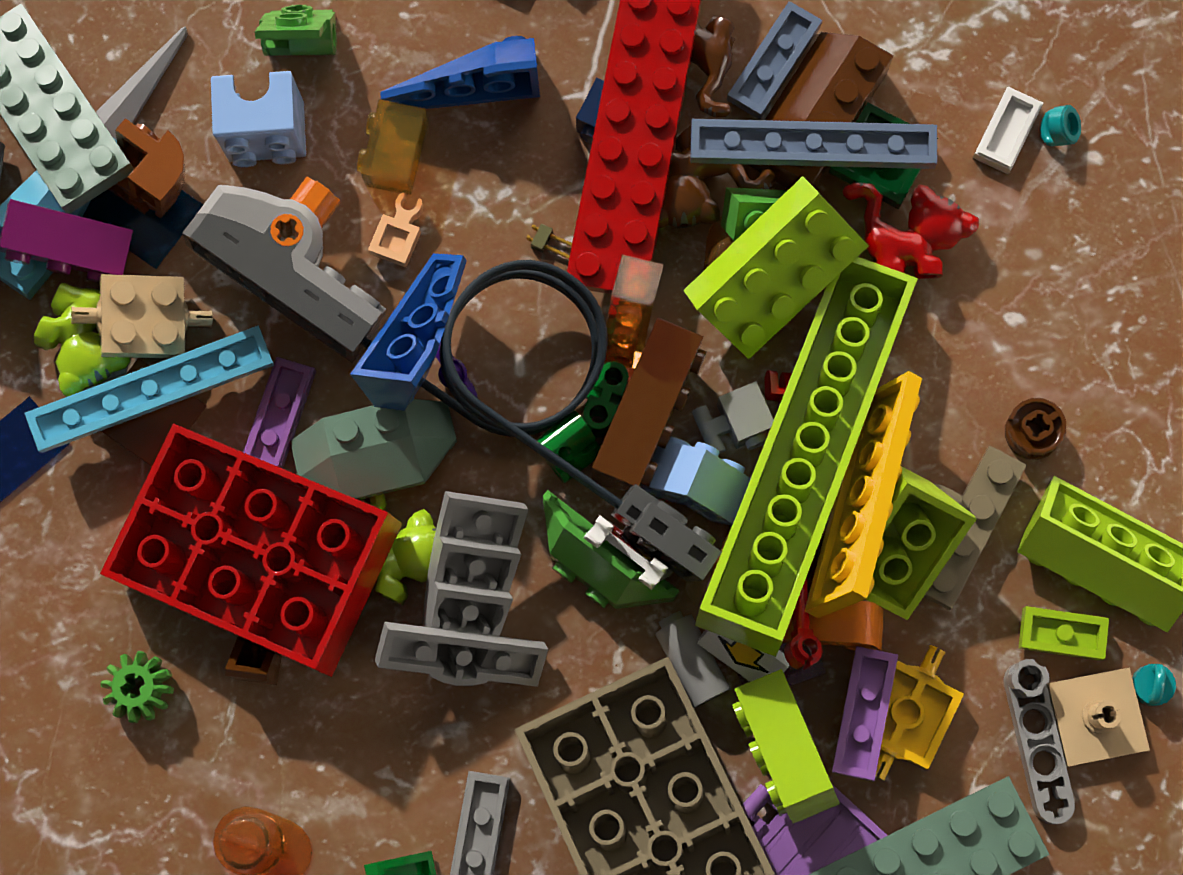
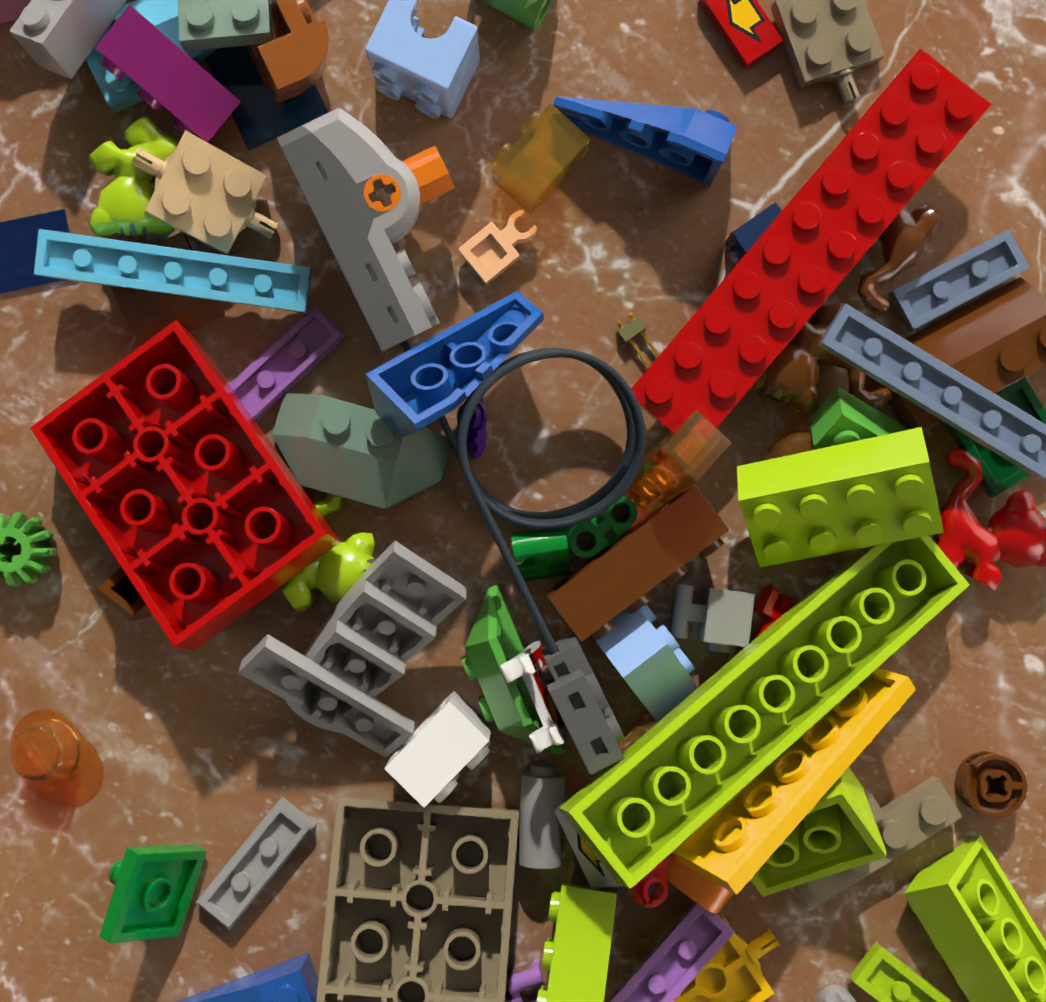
camera: 25 degrees right, 10 degrees up
none -> white brick [384,691,491,808]

